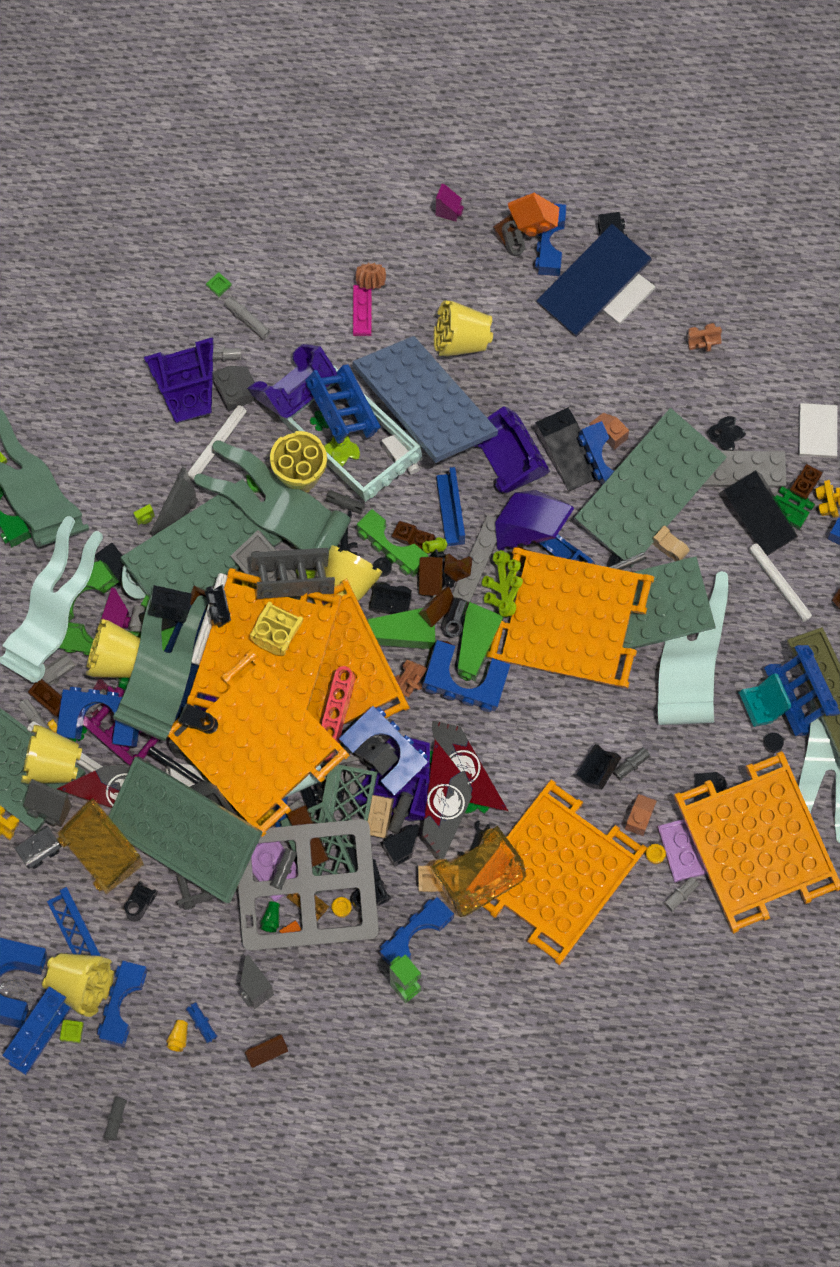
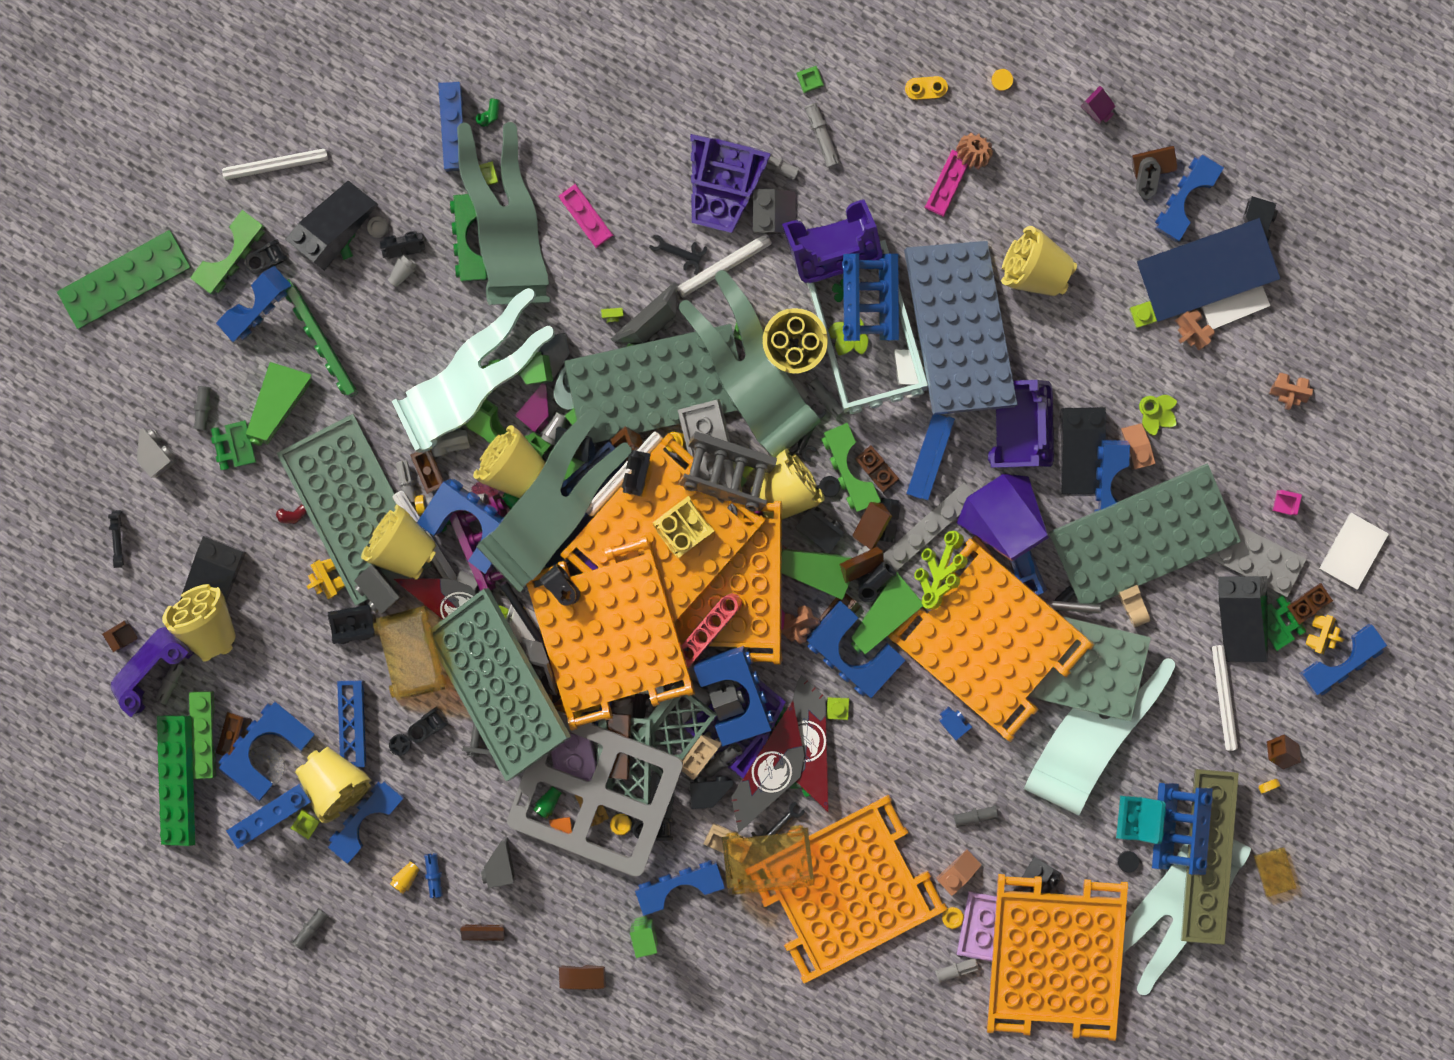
camera: 25 degrees right, 20 degrees up
black bracket [148,585,192,623] -> none
dark grey pin [270,848,297,890] -> none
lime pin [422,537,447,553] -> none
reddish brown panel [444,553,472,582] -> none
orange slope [508,193,559,237] -> none
black bracket [576,744,622,790] -> none
black plate [708,416,746,451] -> none
none -> black wheel [389,734,411,756]
none -> dark pink tile [558,184,613,248]
none -> reddish brown slope [559,965,606,989]
none -> black bar [649,235,707,275]
none -> lime plate [826,697,849,720]
none -> yellow plate [905,76,948,100]
none -> blue brick [938,706,972,740]
none -> yellow tile [991,69,1013,91]
none -> lime plate [1129,301,1157,328]
none -> lime plate [1139,395,1177,435]
none -> nougat hips [1175,309,1215,350]
none -> dark pink panel [1272,490,1302,516]

